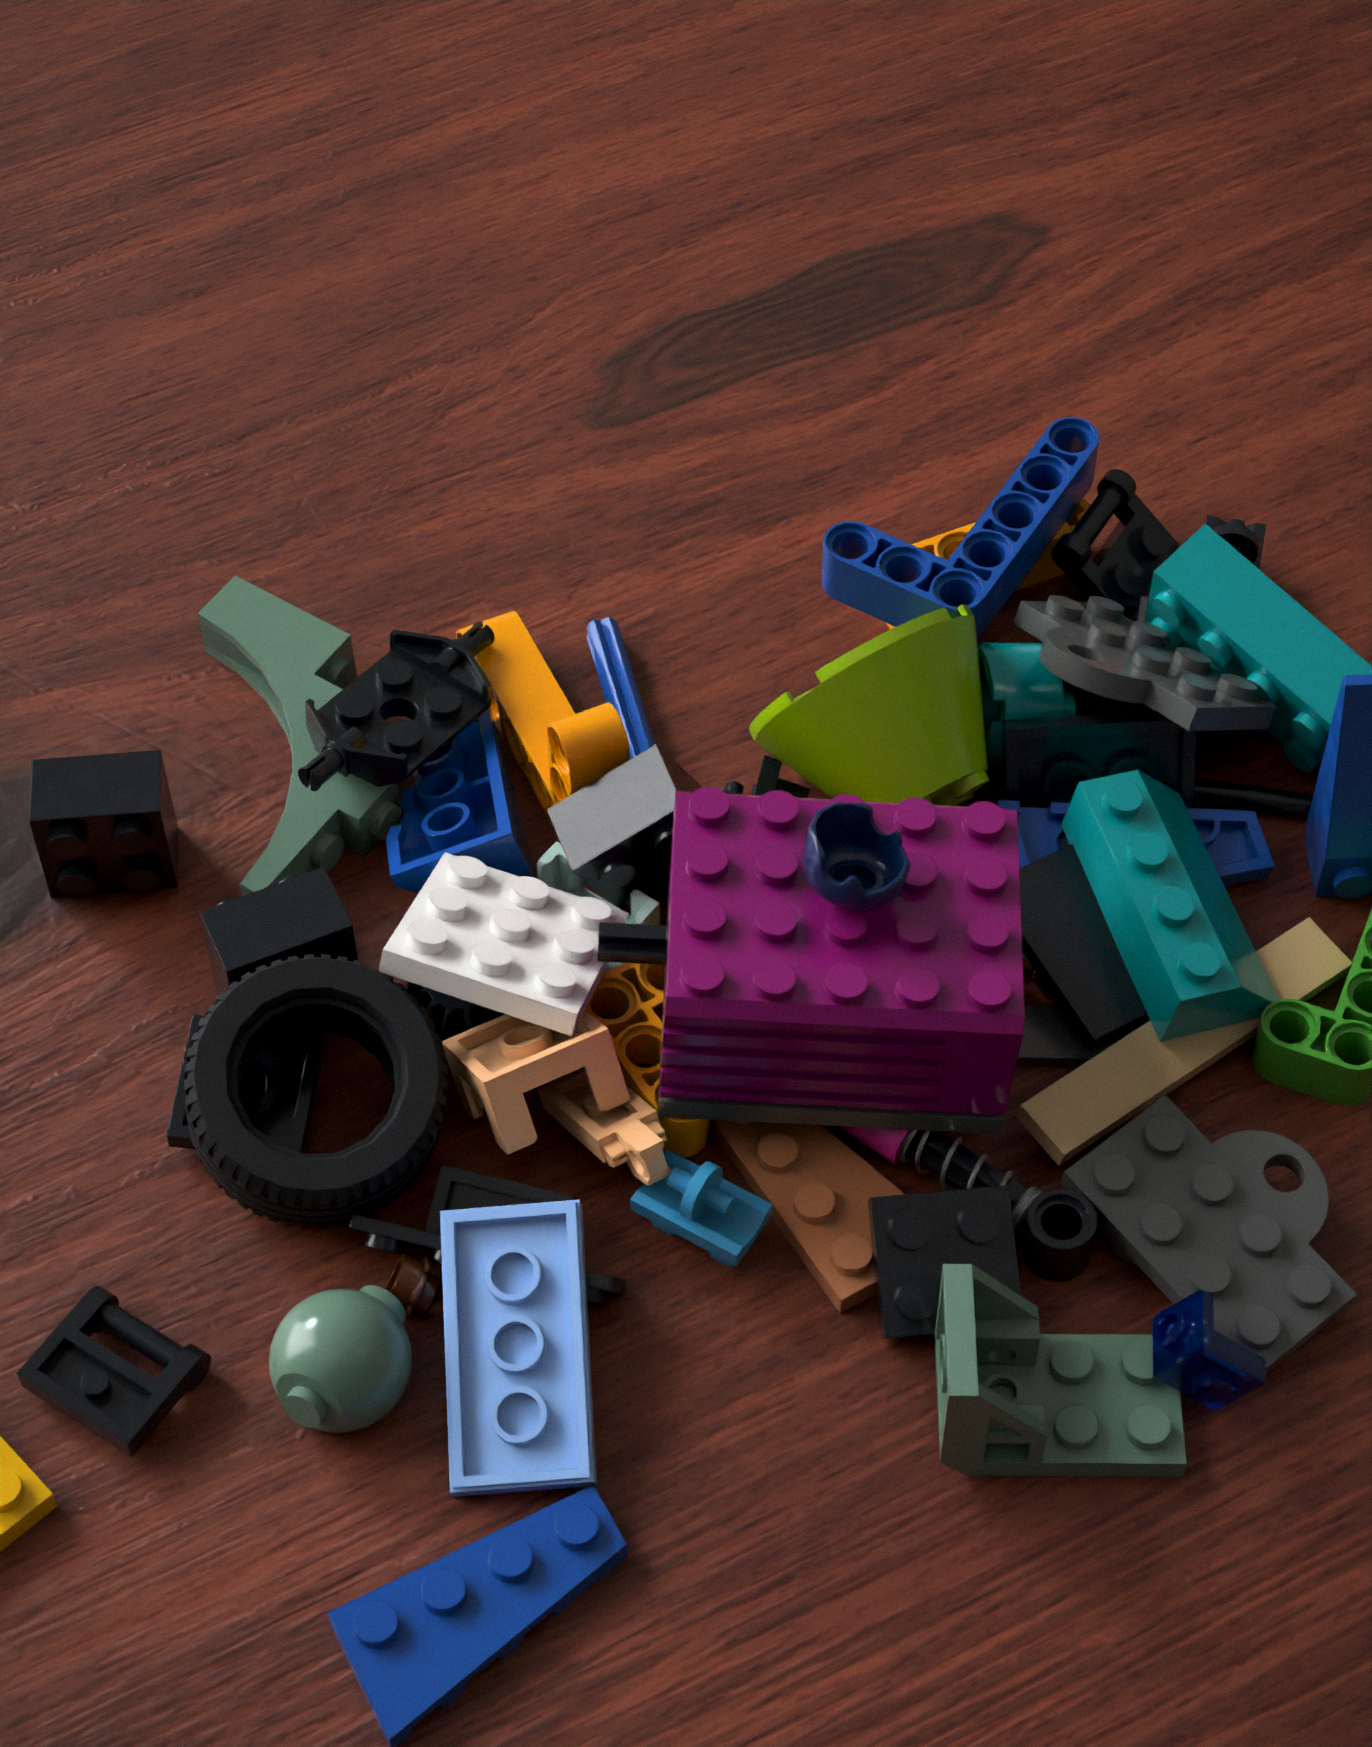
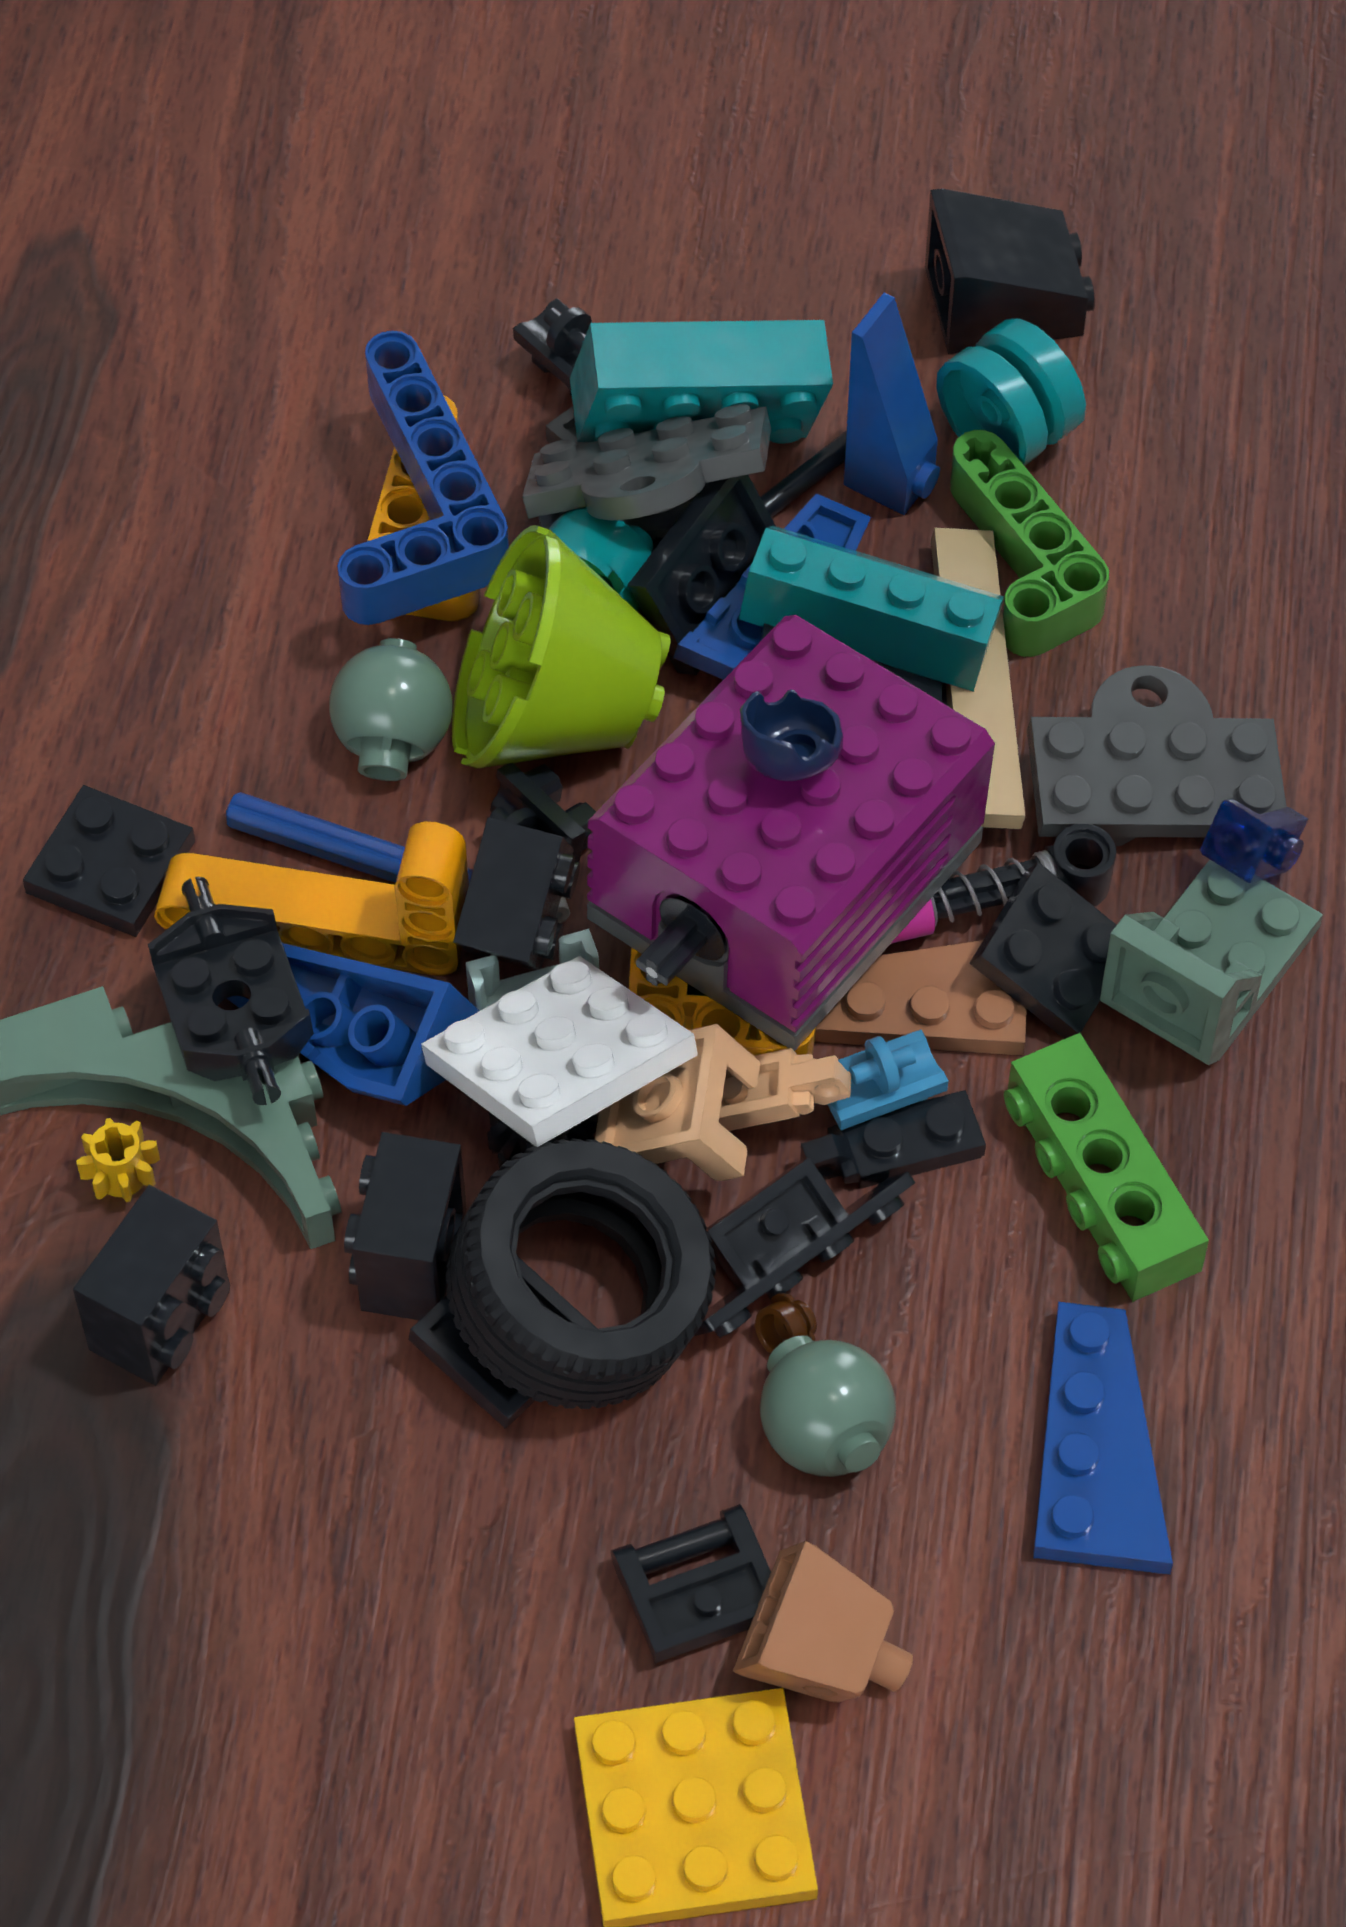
camera: 55 degrees left, 5 degrees up
light blue tile [440,1199,597,1497] -> none
black plate [1051,469,1180,619] -> none
none -> black plate [23,785,195,937]
none -> yellow gear [76,1118,160,1203]
none -> sand green brick [329,638,452,781]
none -> nougat torso [733,1541,913,1702]
none -> black hinge [800,1090,986,1189]
none -> bright green brick [1004,1033,1209,1302]

